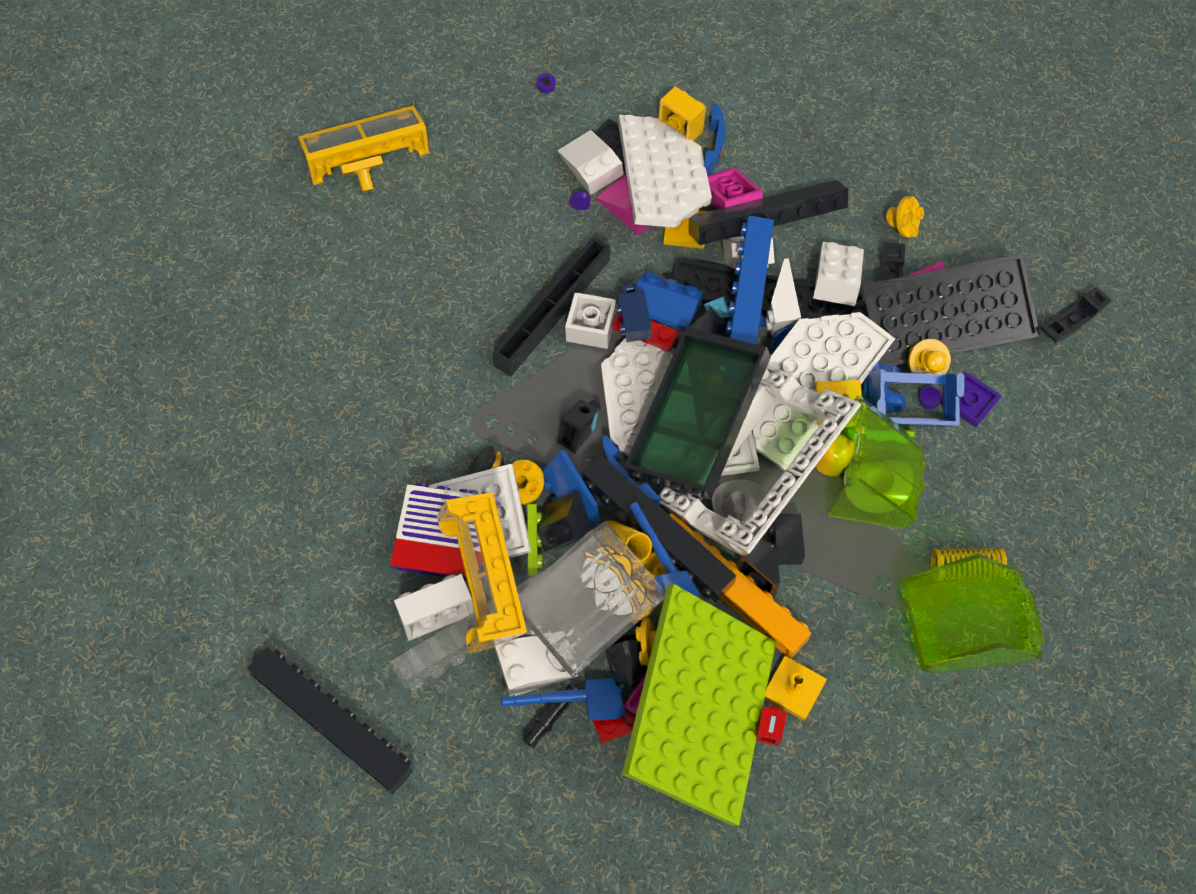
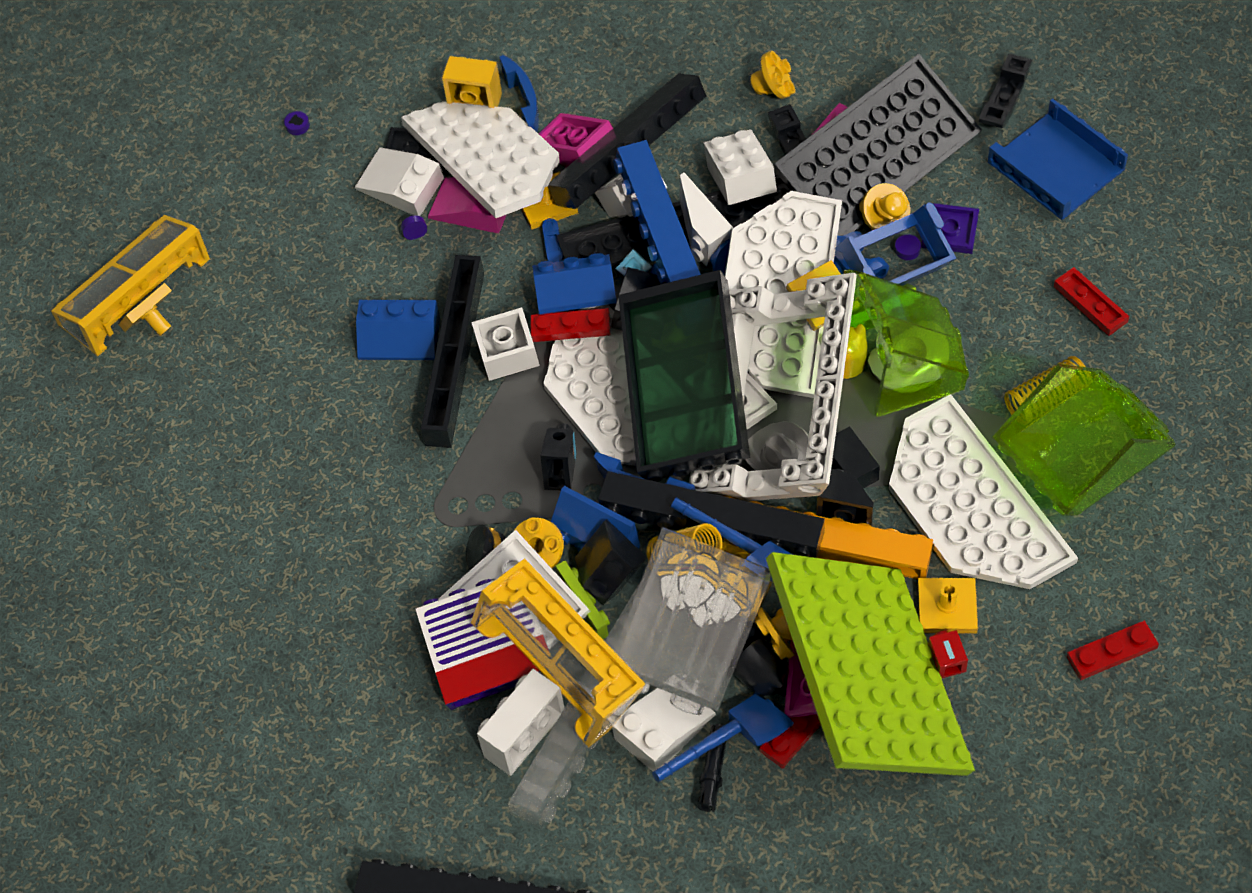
camera: 20 degrees left, 5 degrees down
dark blue brick [615,283,652,343] -> none
none -> blue slope [356,300,440,360]
none -> blue piece [542,218,563,262]
none -> white plate [889,394,1078,589]
none -> blue panel [988,98,1128,220]
none -> red plate [1054,267,1129,336]
none -> red plate [1067,620,1159,681]

